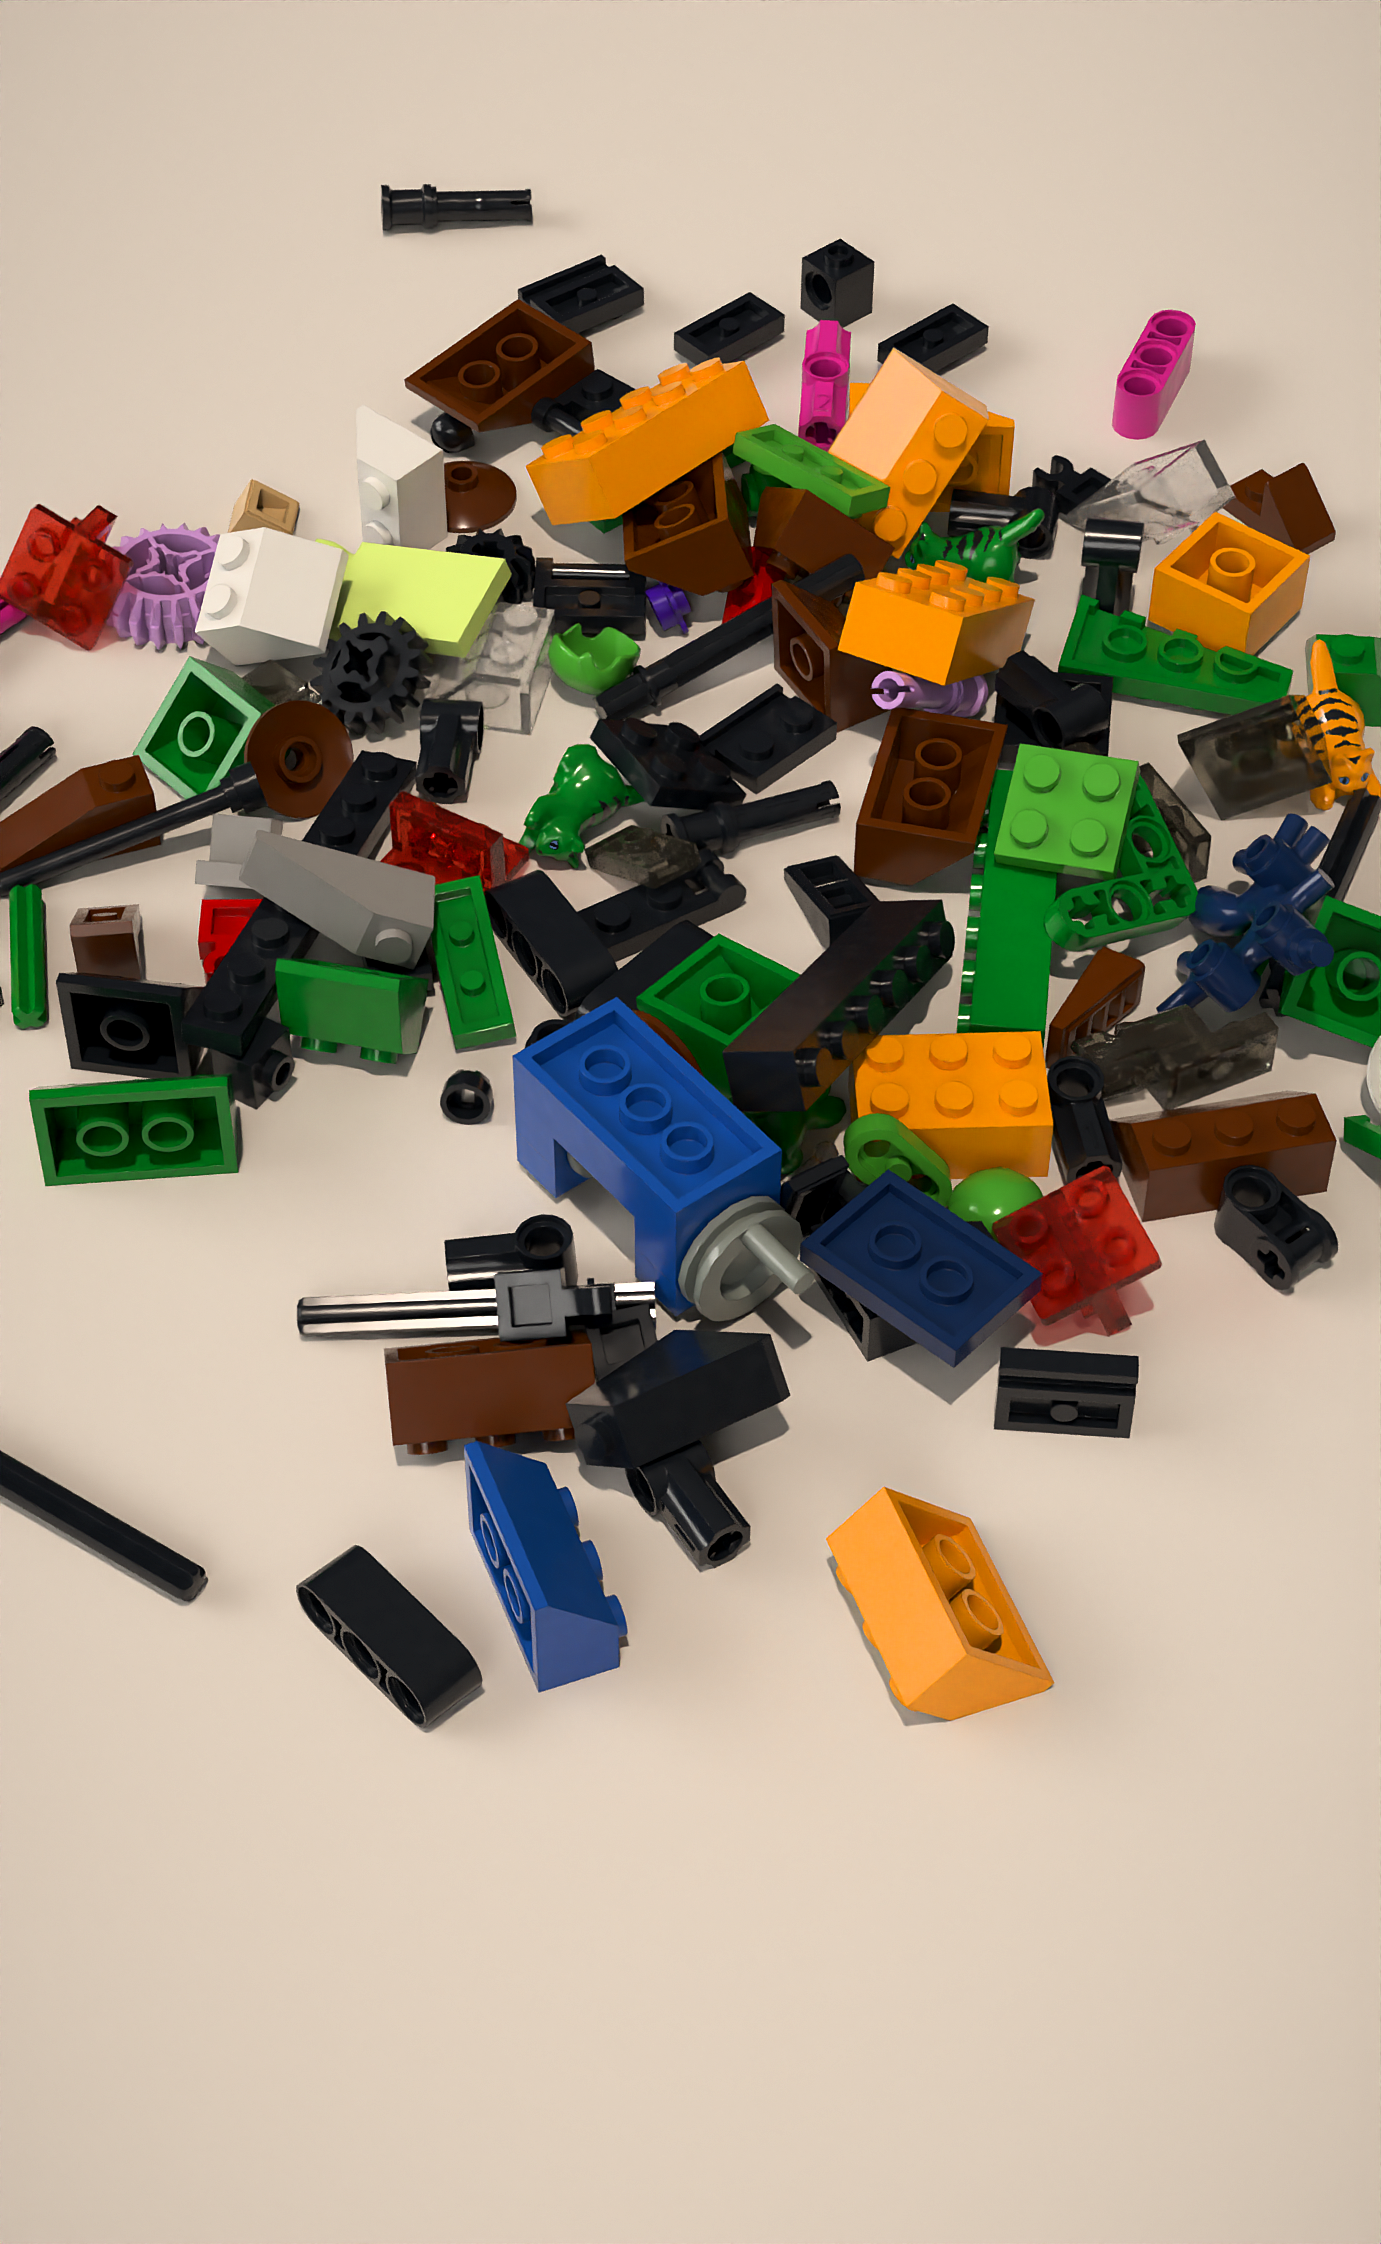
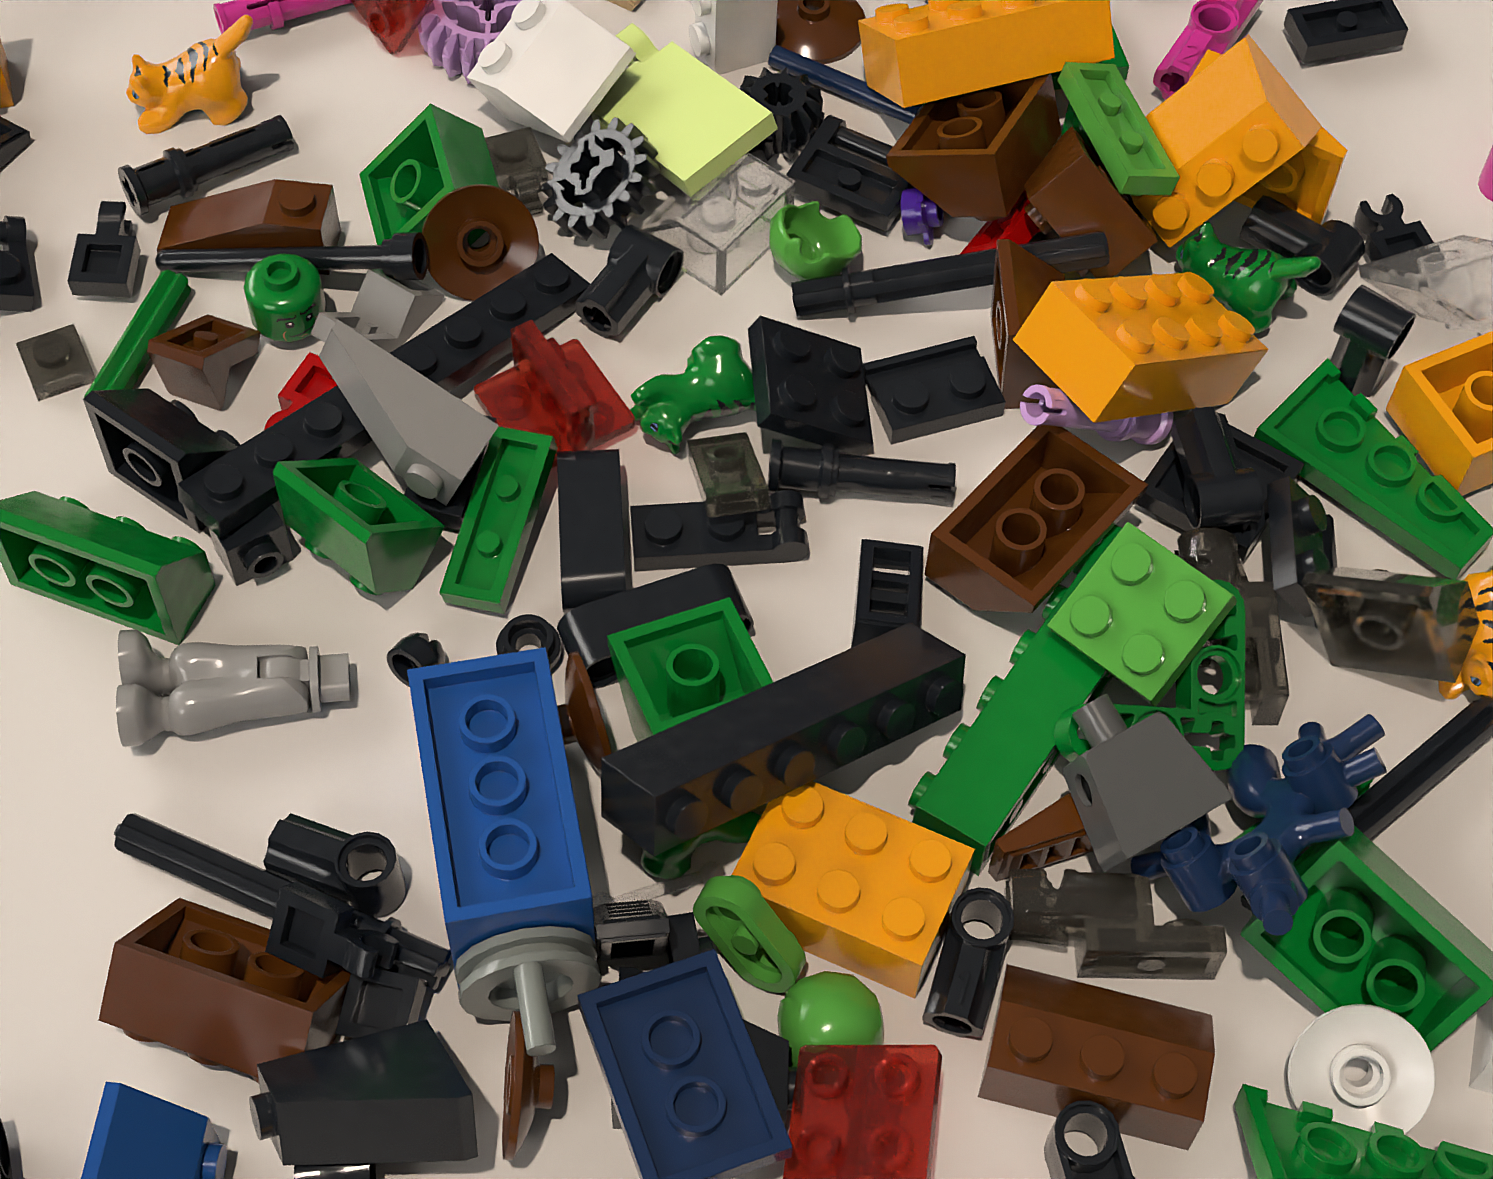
camera: 25 degrees right, 10 degrees up
none -> light grey piece [116,629,351,747]
none -> green head [243,253,327,342]
none -> reddish brown dish [502,1011,555,1160]
none -> dark blue bar [768,45,923,124]
none -> dark grey torso [1063,694,1233,872]
none -> black plate [1267,476,1342,630]

